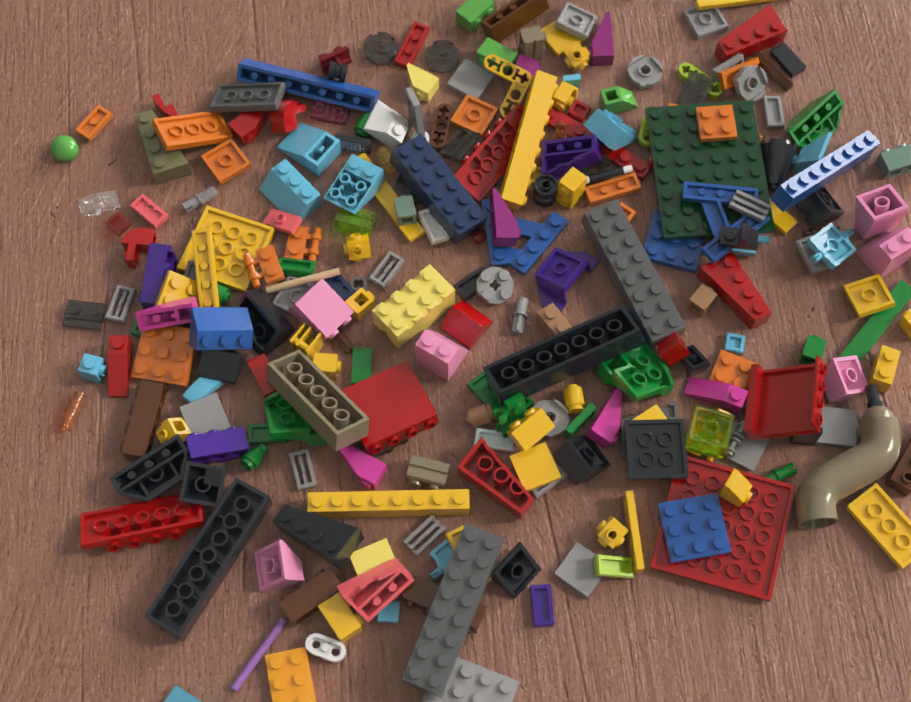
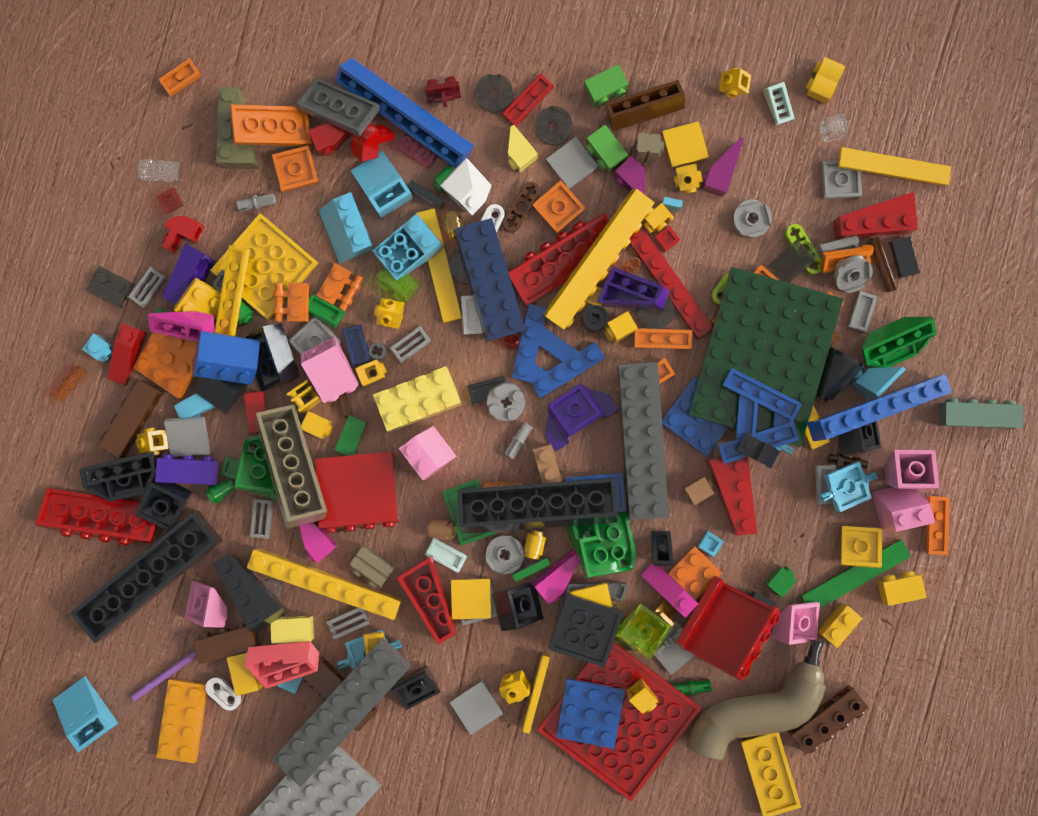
camera: 20 degrees right, 20 degrees up
bright green hair [50,135,79,163] -> none
coral plate [129,193,169,230] -> none
red slope [152,93,178,117] -> none
coral plate [262,209,303,235] -> none
tan bar [265,268,340,294] -> none
black wheel [327,61,348,82] -> none
sand green brick [394,195,417,226] -> none
light grey tile [405,87,425,136] -> none
clear smoke plate [440,128,482,163] -> none
red slope [440,300,493,350] -> none
yellow beam [484,54,532,118] -> none
magenta slope [489,188,521,247] -> none
green plate [492,393,527,438] -> none
yellow brick [506,407,555,451] -> none
dark purple tile [530,584,554,628] -> none
light grey tile [554,2,598,41] -> none
medium azure slope [584,108,638,151] -> none
black bar [586,165,633,184] -> none
lime tile [593,555,634,579] -> none
bright green slope [598,86,638,114] -> none
red brick [656,331,690,366] -> none
orange plate [695,105,737,143] -> none
light grey tile [728,189,771,223] -> none
light grey tile [815,406,857,448] -> none

